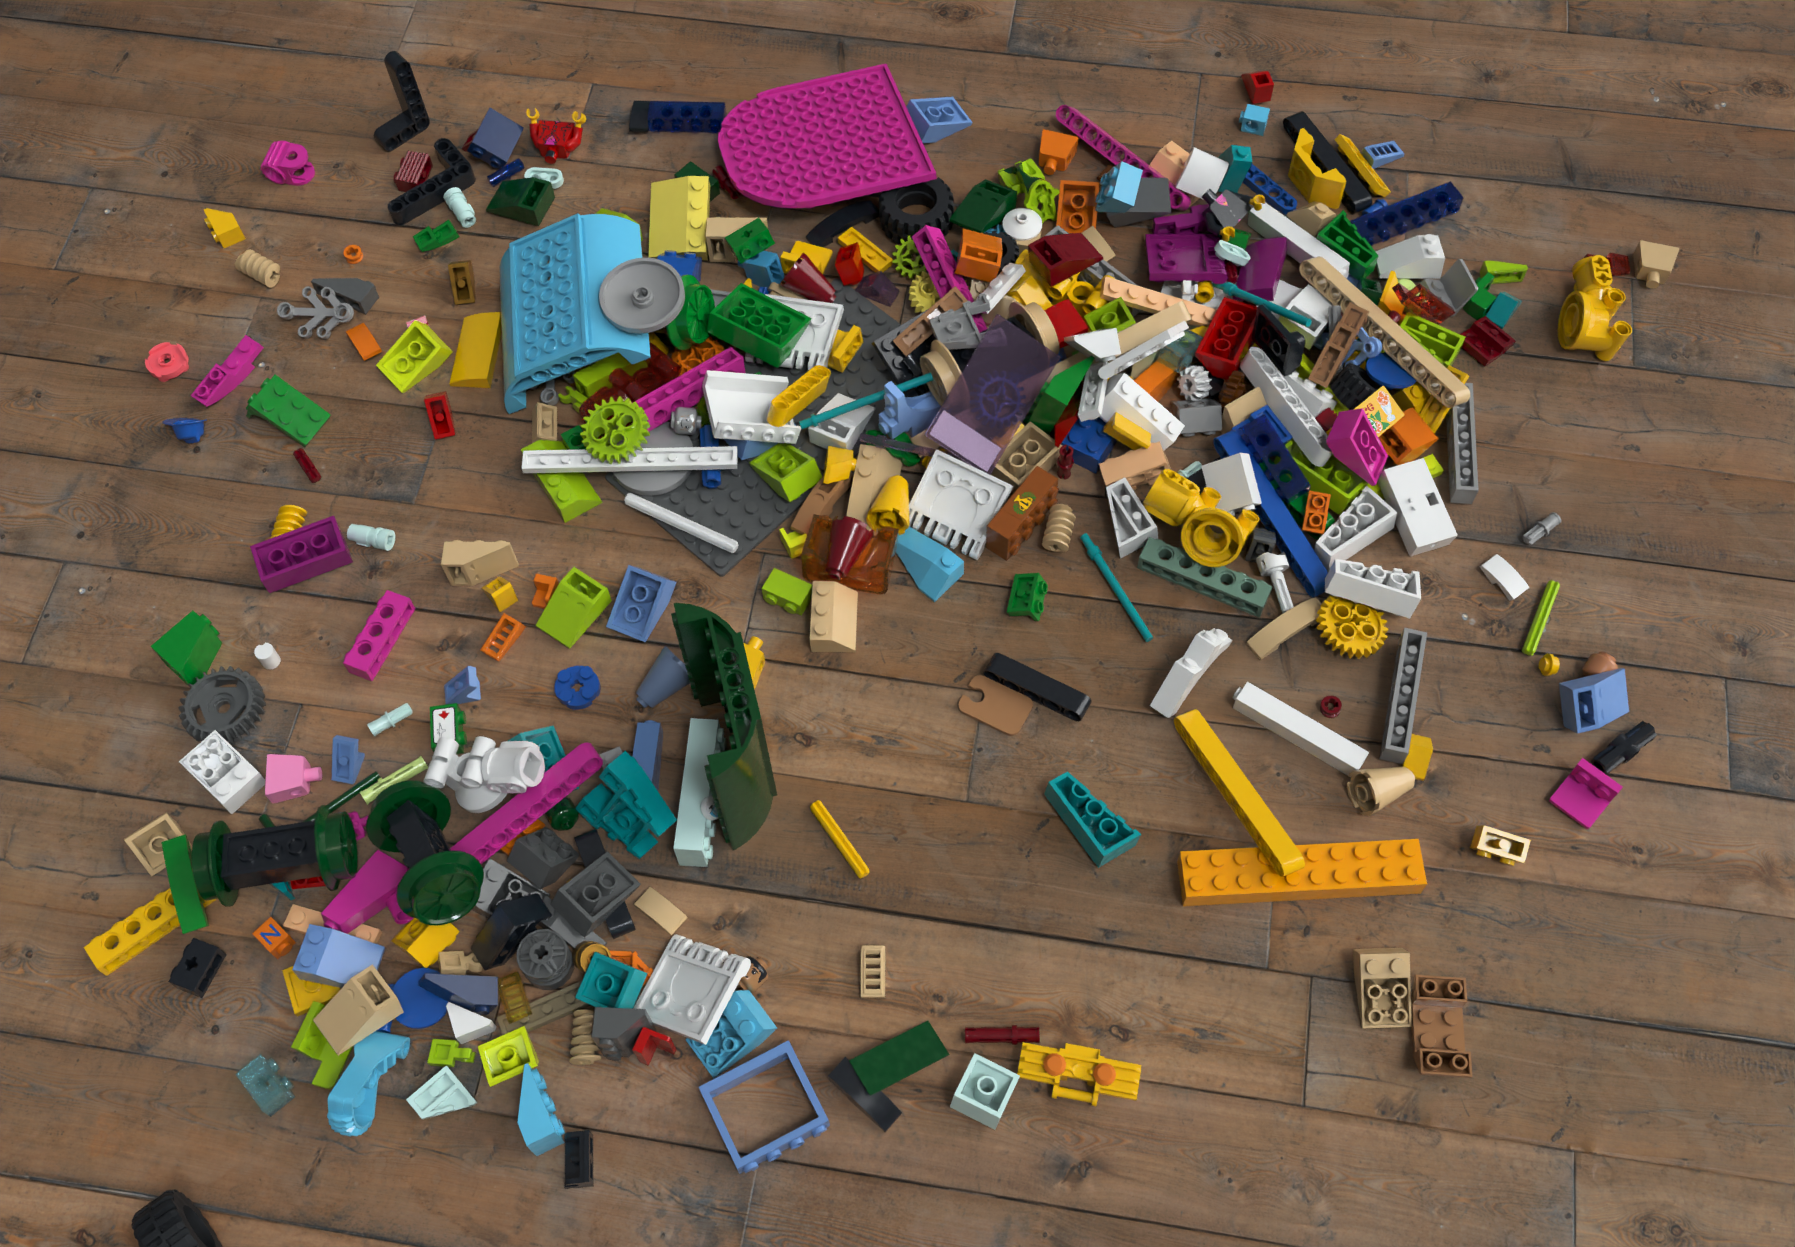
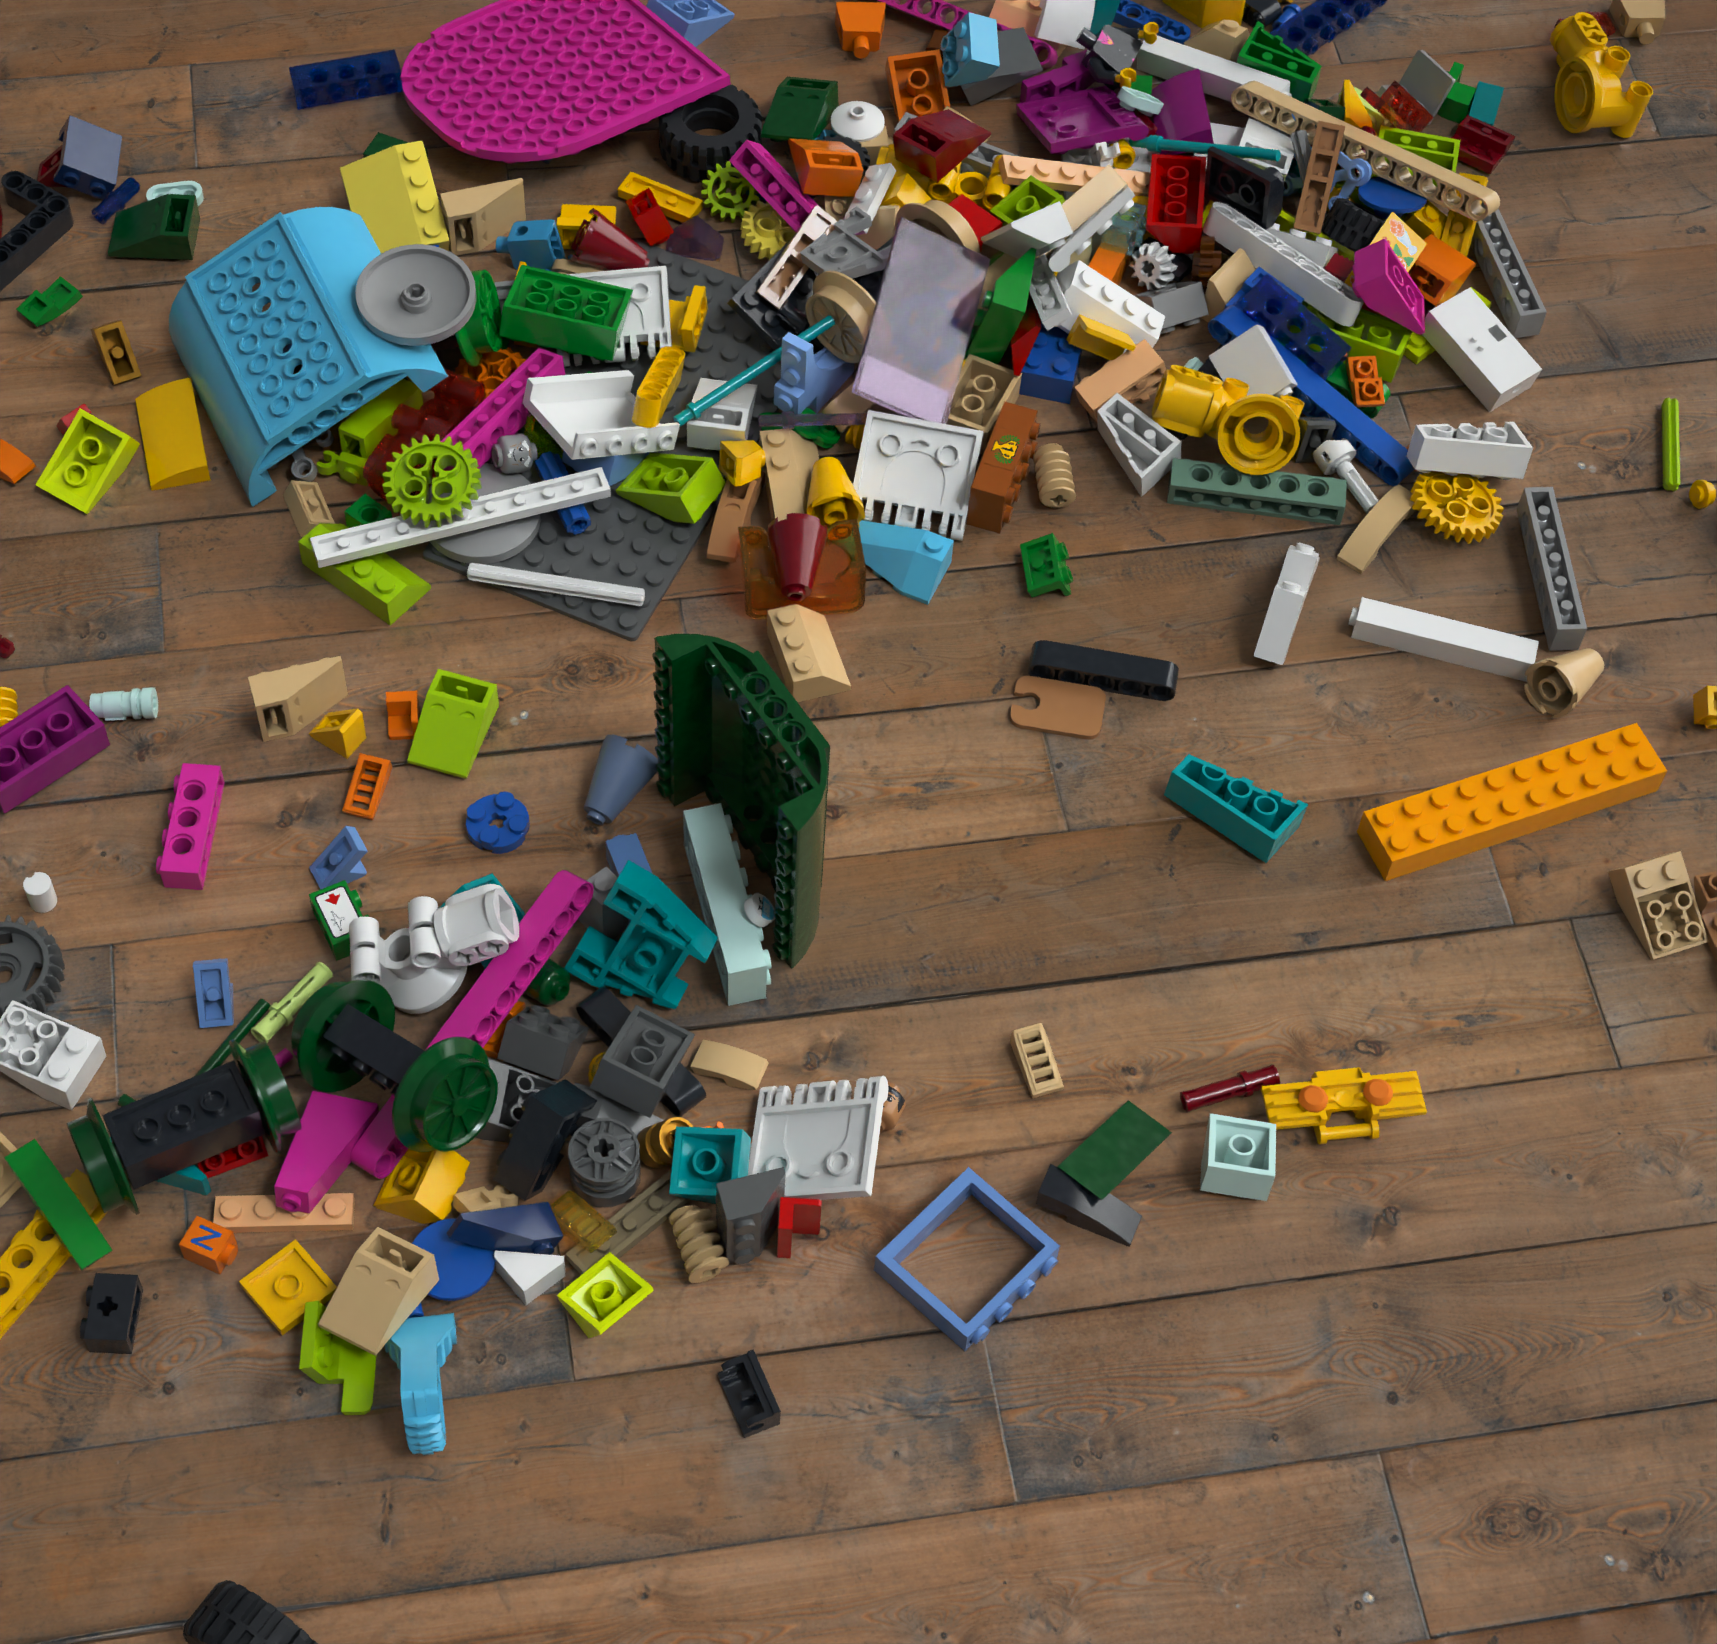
camera: 25 degrees left, 5 degrees down
clear light blue brick [236,1054,296,1117] -> none
bright pink torso [265,754,322,803] -> none
medium blue slope [292,924,385,988] -> none
light aqua axle [367,703,413,737] -> none
light aqua wing [406,1065,477,1120] -> none
red slope [424,391,456,440] -> none
lime plate [427,1039,476,1067] -> none
light aqua axle [443,187,476,228] -> none
medium azure slope [517,1063,566,1156] -> none
red torso [526,108,586,164] -> none
medium blue slope [606,565,676,642] -> none
black slope [629,101,653,132] -> none
medium azure slope [686,990,777,1079] -> none
dark red pin [712,166,741,199] -> none
green brick [725,217,775,264] -> none
lime brick [761,568,813,616] -> none
neon yellow panel [779,528,811,559] -> none
black slope [806,200,879,248] -> none
yellow axle [810,800,869,879] -> none
lime hips [997,158,1060,224] -> none
dark red pin [1057,445,1074,480] -> none
teal bar [1080,533,1153,642] -> none
yellow beam [1174,709,1305,877] -> none
white wedge [1314,486,1397,572] -> none
dark red bush [1320,696,1342,718] -> none
white slope [1375,234,1445,279] -> none
yellow slope [1402,734,1433,781] -> none
white slope [1479,554,1529,601] -> none
lime slope [1480,260,1528,284] -> none
light grey axle [1523,512,1561,545] -> none

